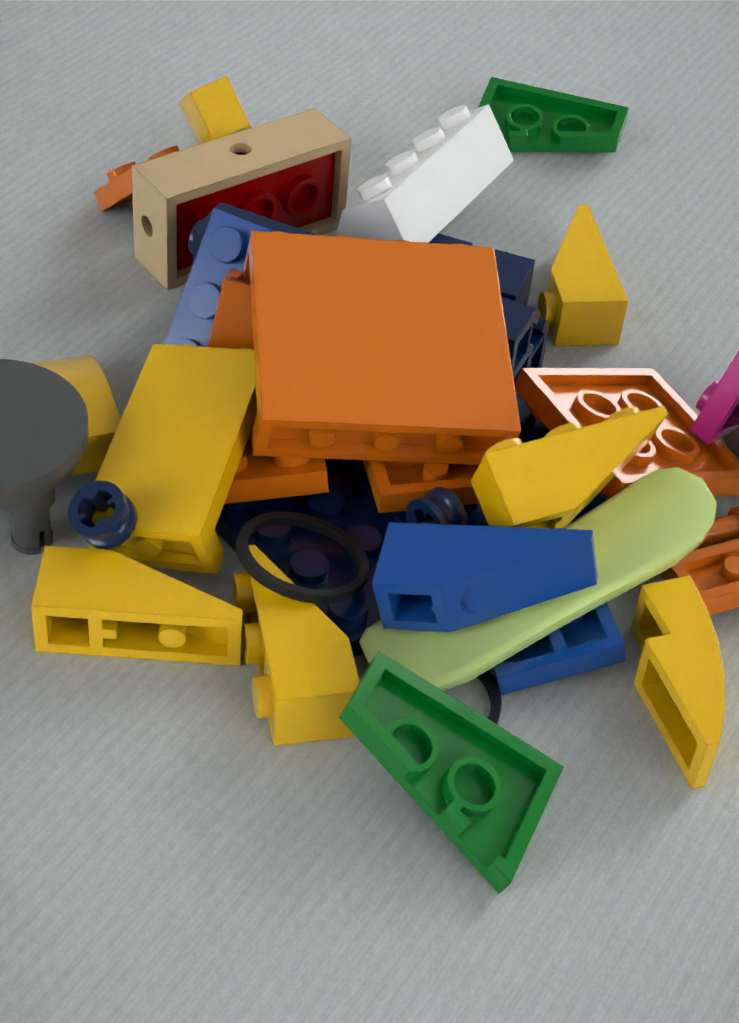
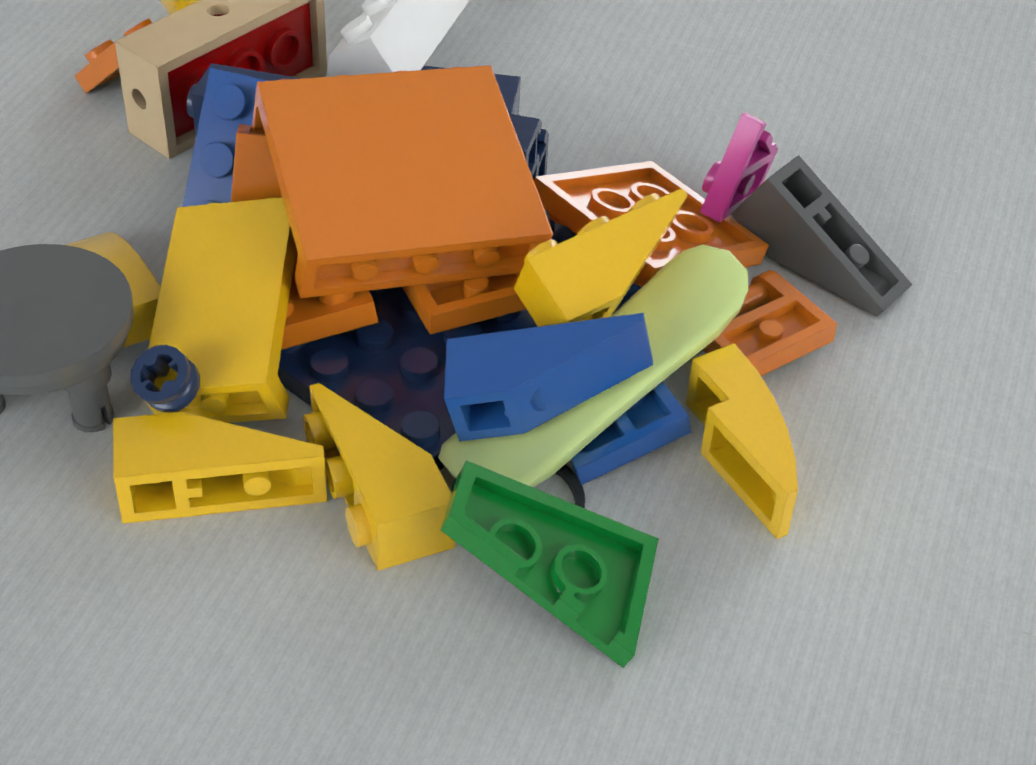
camera: 10 degrees left, 0 degrees up
black piece [236,512,369,604] -> none
dark blue bush [406,487,470,525] -> none
yellow slope [538,205,628,347] -> none

